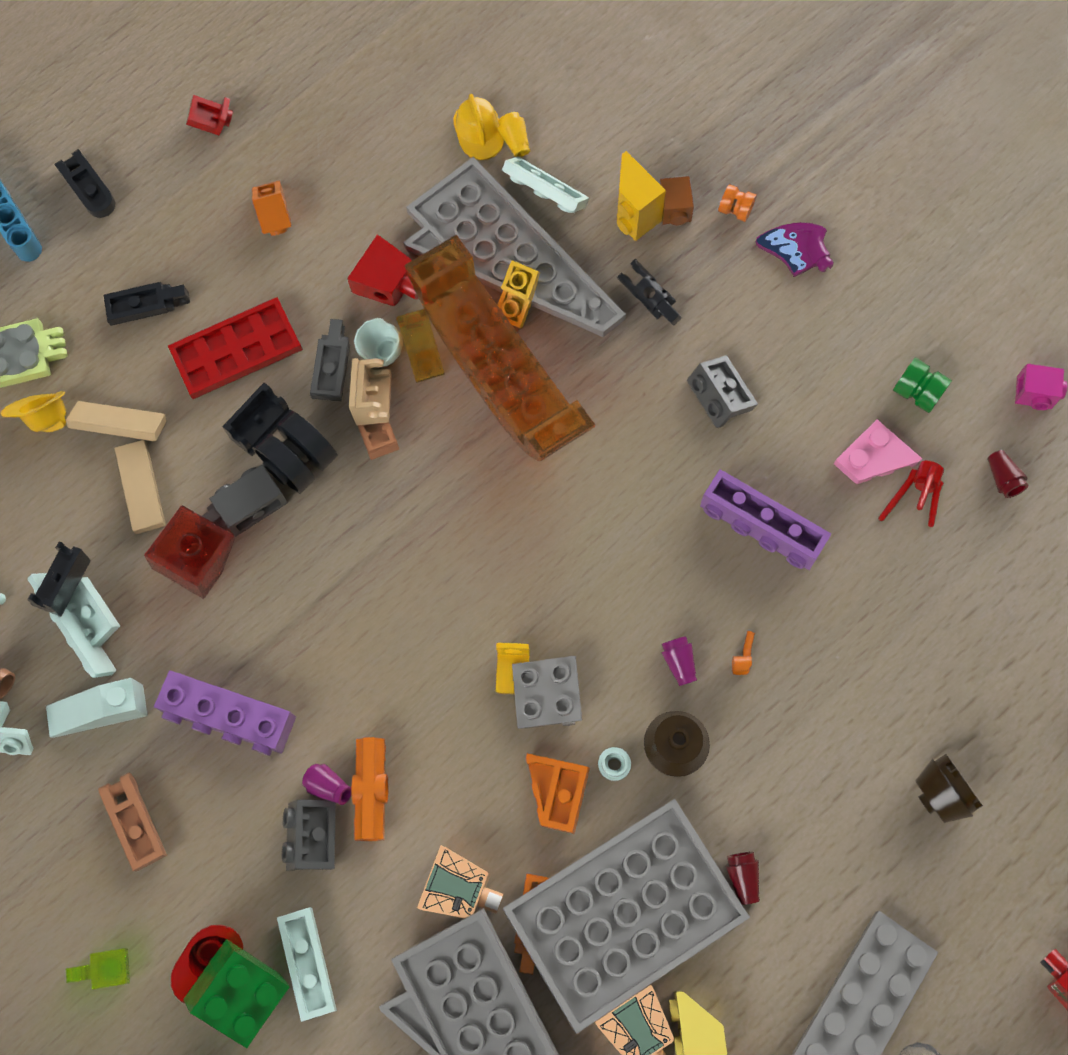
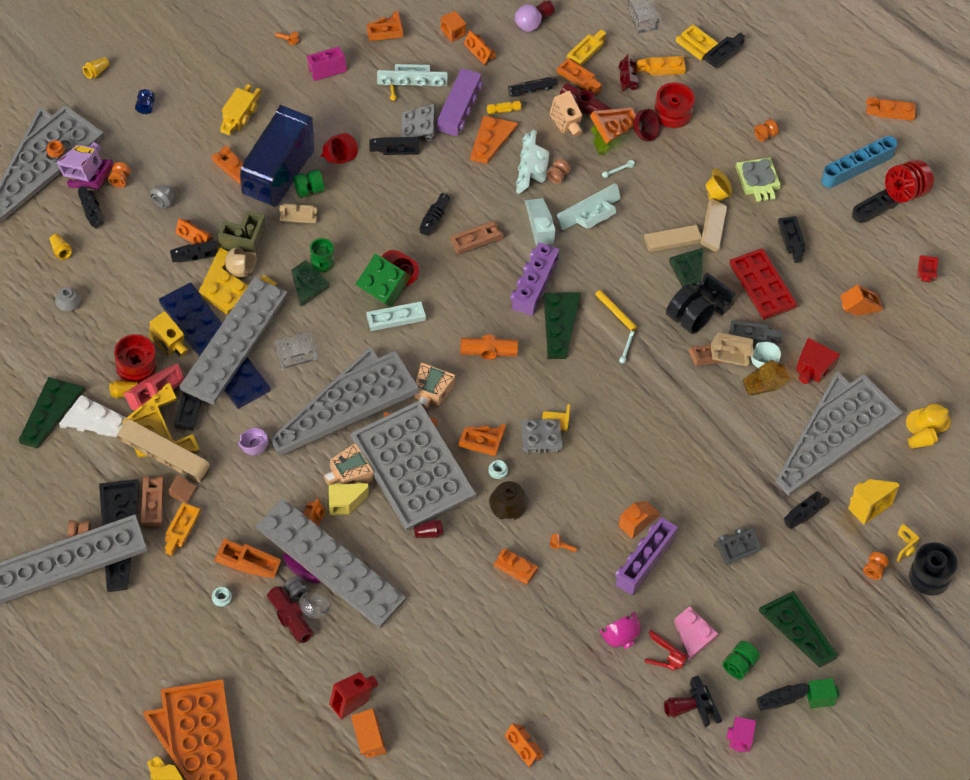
camera: 85 degrees right, 15 degrees down
black hinge [27,541,91,617] -> none
clear neon green plate [66,948,130,990] -> none
clear red slope [144,505,235,599] -> none
dark grey hinge [195,465,288,537] -> none
dark grey bracket [282,800,336,871] -> none
magenta cone [302,764,352,805] -> none
clear orange slope [404,234,595,461] -> none
yellow slope [493,260,540,328] -> none
light aqua plate [502,157,589,213] -> none
dark orange brick [660,176,694,226] -> none
magenta cone [661,636,697,686] -> none
magenta arm [756,222,834,277] -> none
dark brown cone [915,754,983,823] -> none
none -> black hinge [419,193,451,236]
none -> orange plate [493,548,538,585]
none -> dark green wing [544,292,581,359]
none -> yellow bar [595,290,637,331]
none -> dark pink cylinder [599,612,641,649]
none -> light aqua hinge [619,330,635,364]
none -> orange slope [619,501,660,539]
none -> clear green wing [669,248,703,287]
none -> black hinge [690,676,722,727]
none -> black hinge [756,683,809,711]
none -> dark green wing [759,591,838,668]
none -> green brick [807,678,839,709]
none -> red wheel [885,160,934,203]
none -> yellow bracket [896,524,920,562]
none -> black wheel [909,542,958,596]

